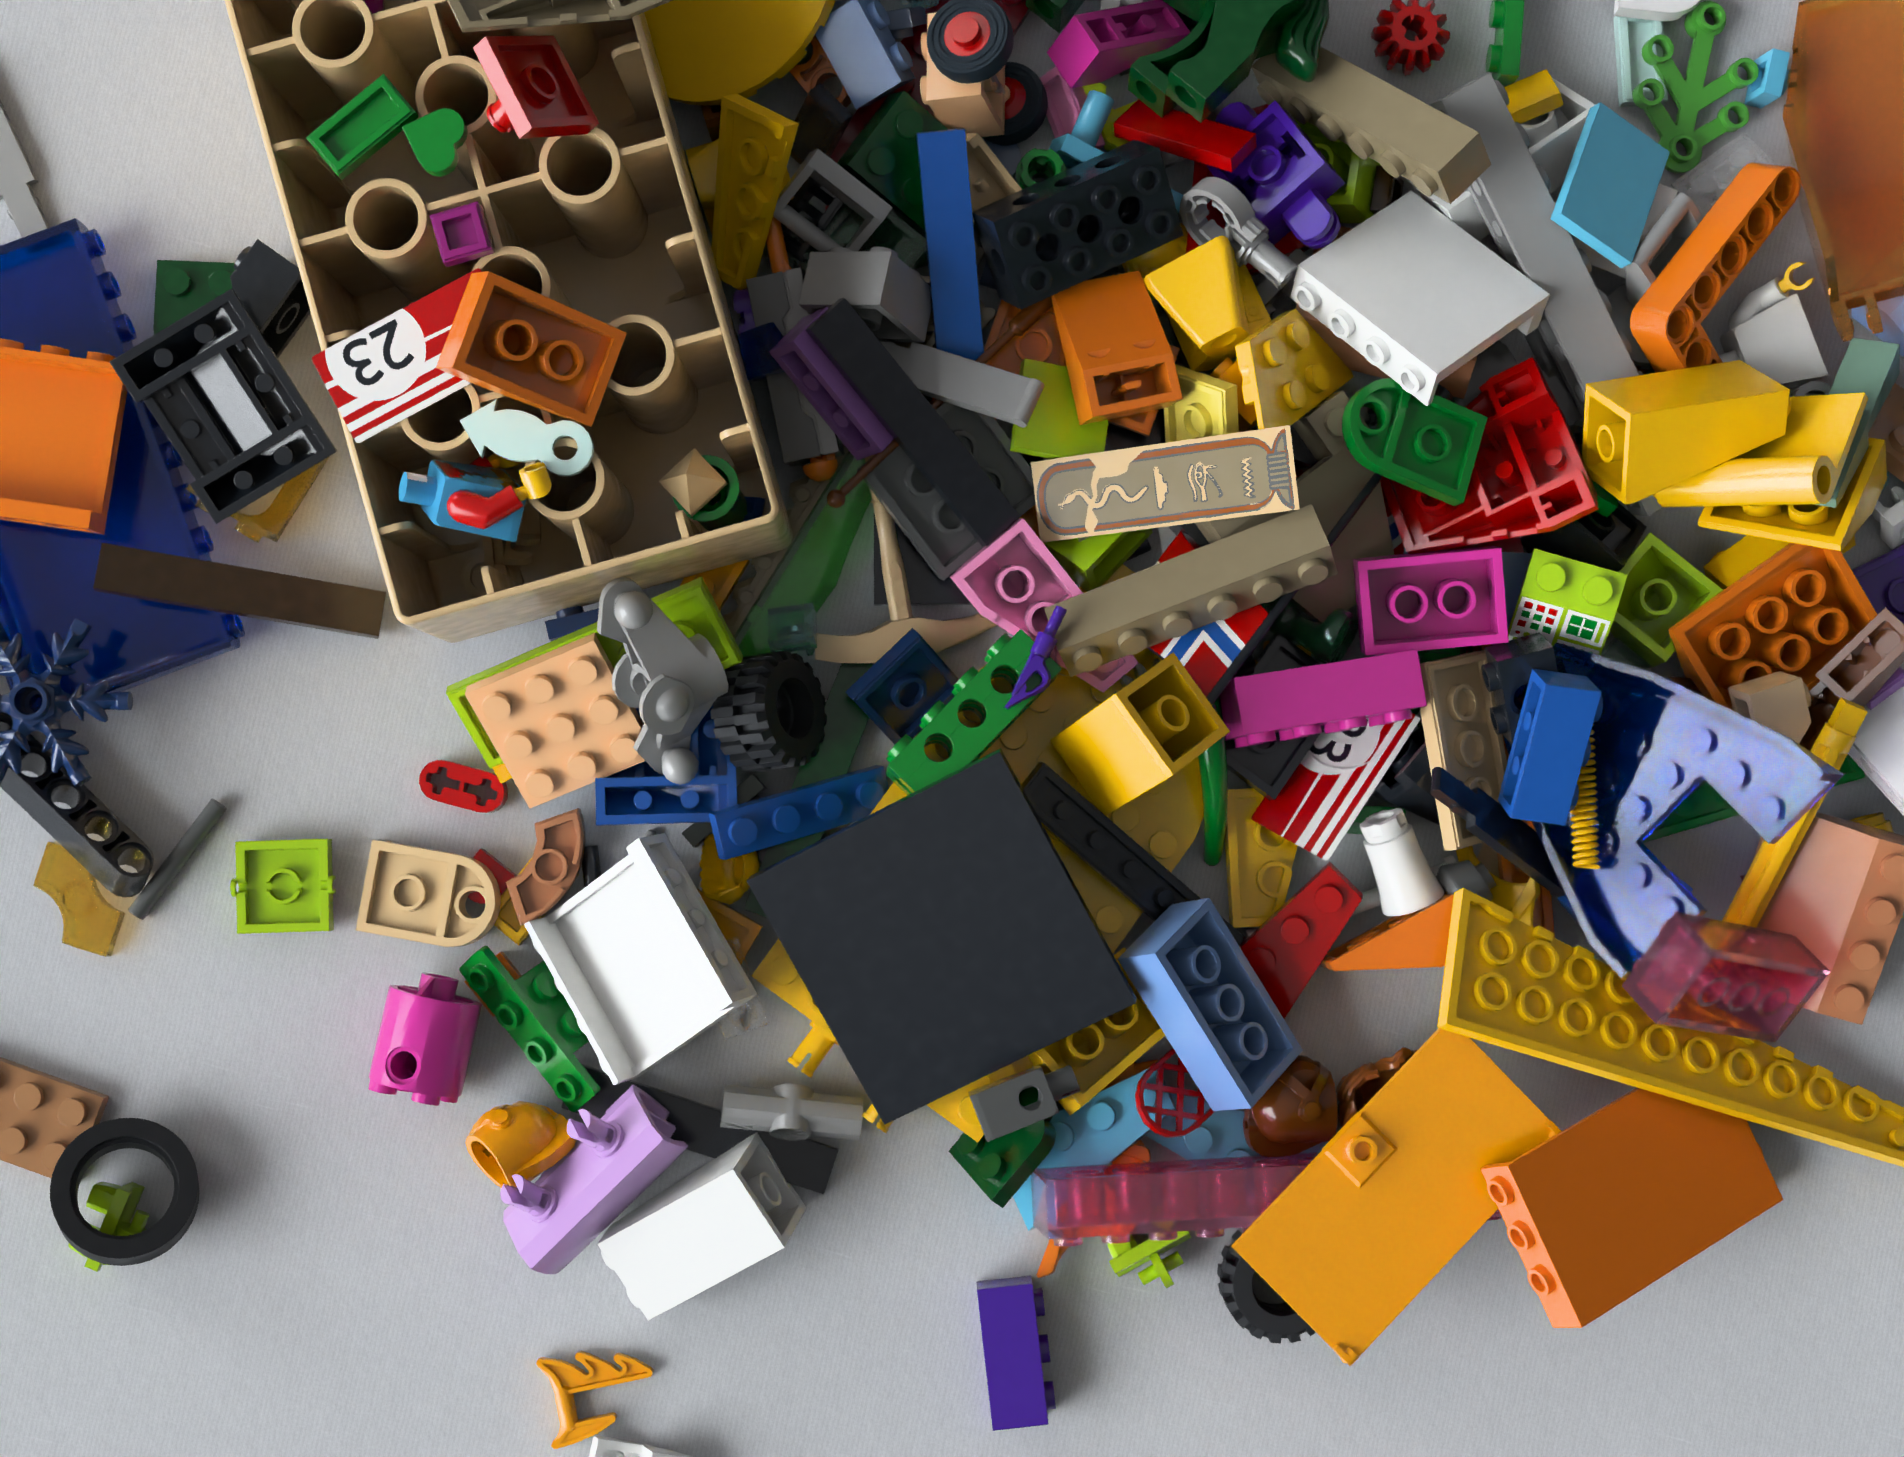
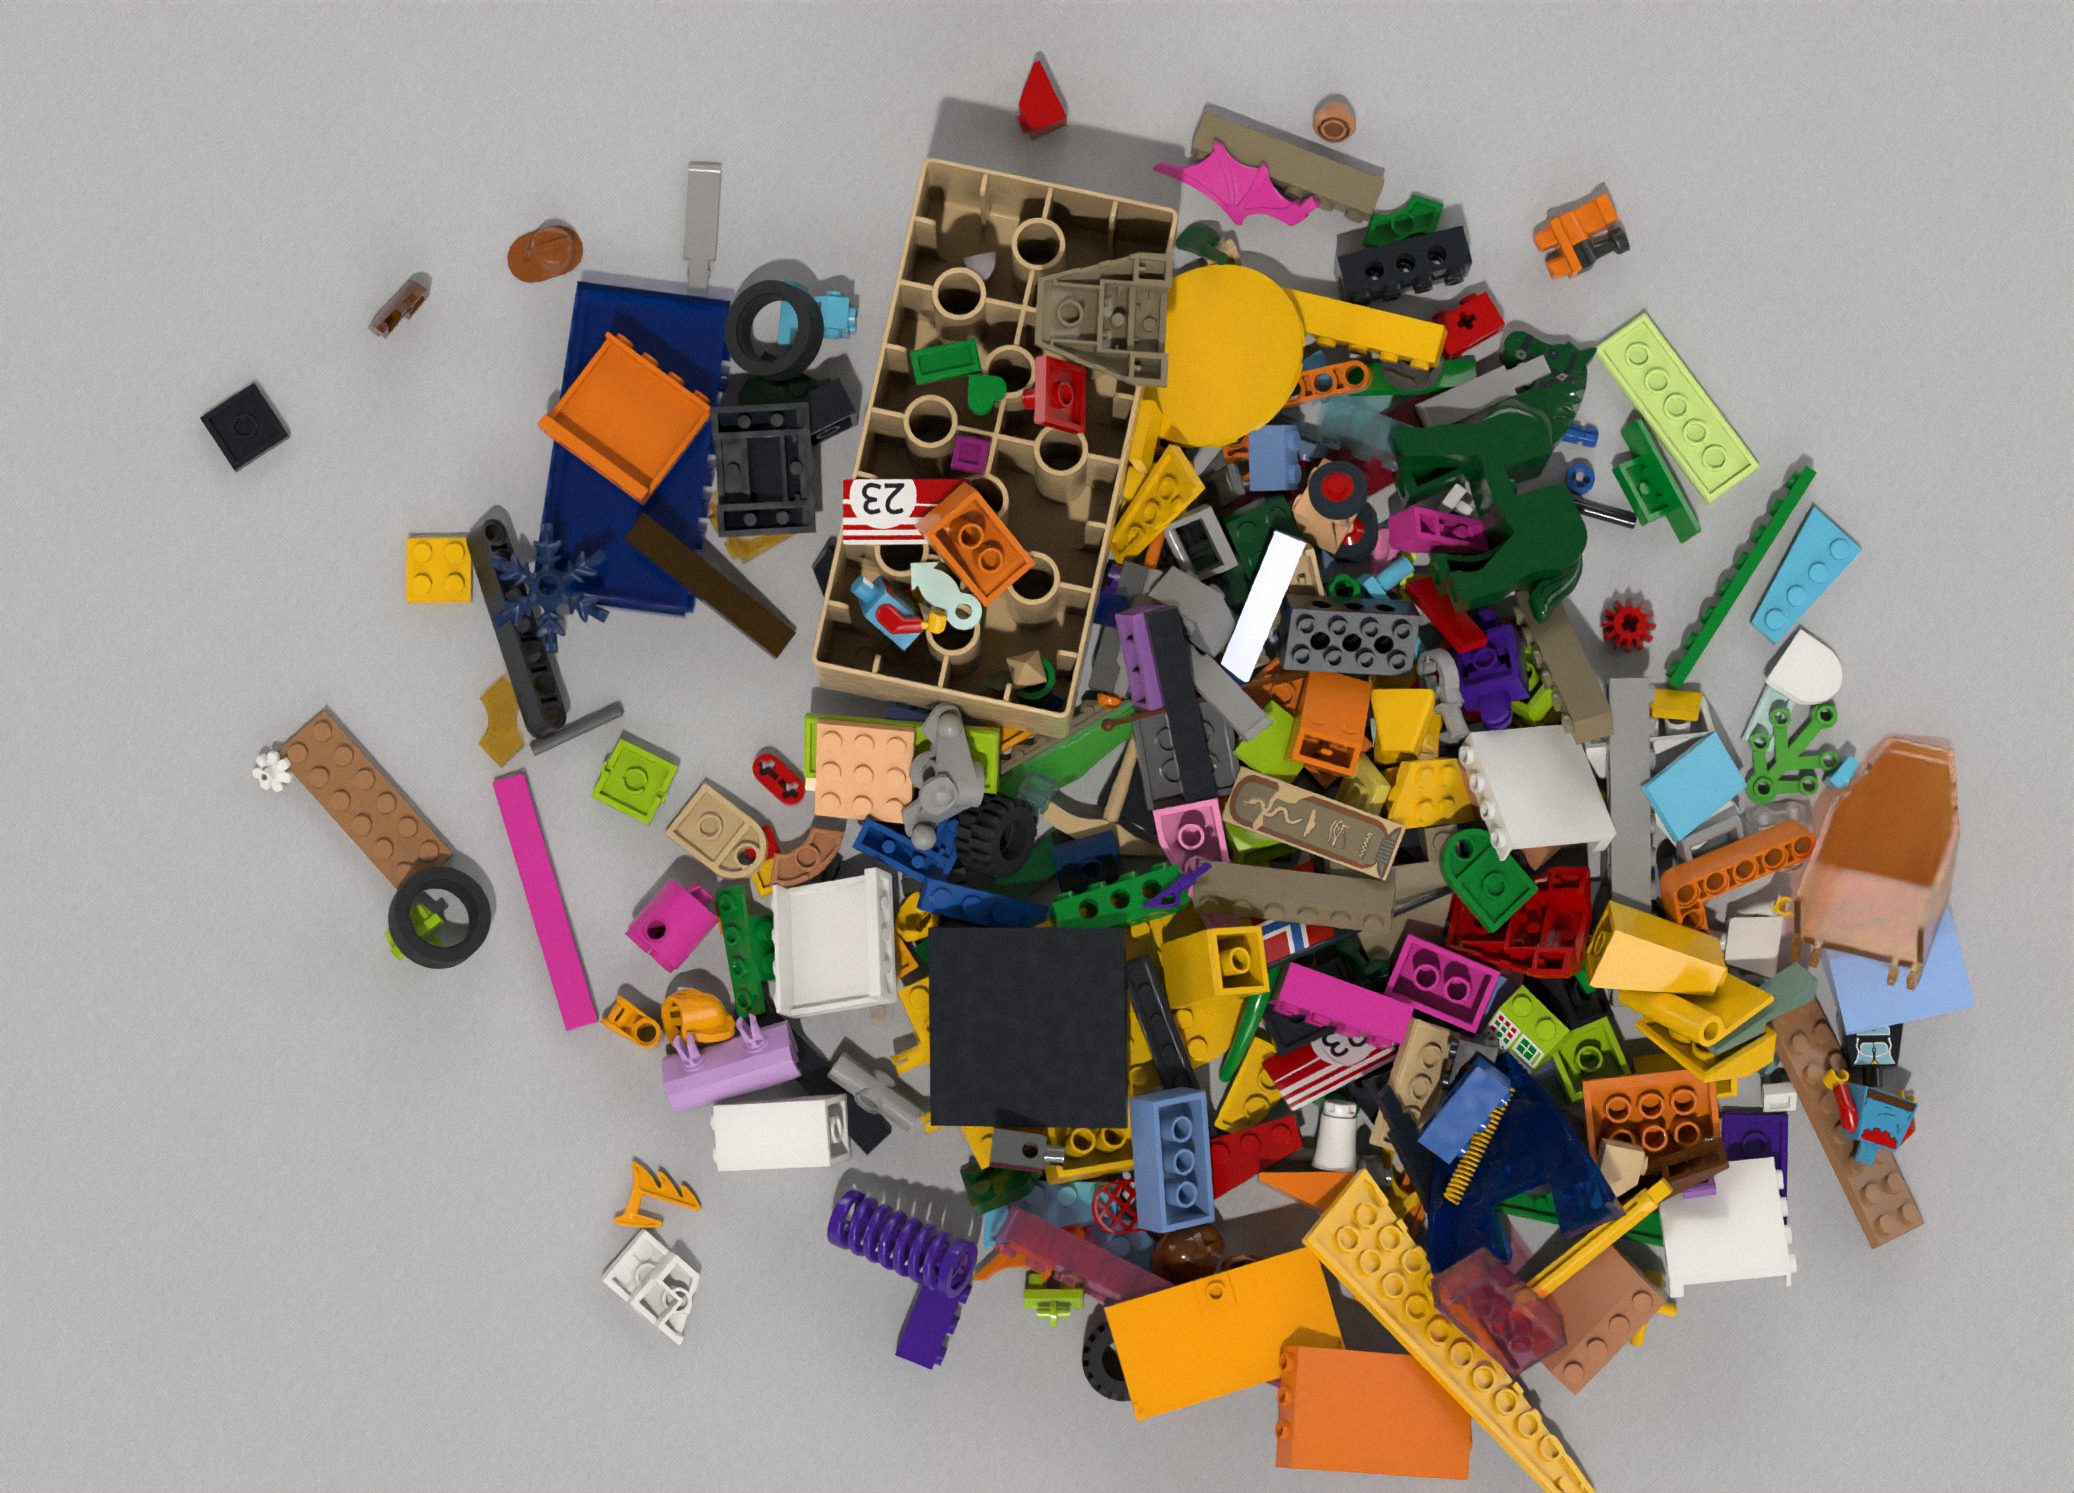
camera: 30 degrees right, 5 degrees down
none -> dark pink tile [492,773,599,1032]
none -> light orange piece [600,995,664,1050]
none -> black tyre [725,280,824,381]
none -> medium azure tile [778,281,858,350]
none -> dark purple piece [827,1189,978,1298]
none -> sand green sticker [977,669,1009,691]
none -> yellow tile [1129,400,1163,473]

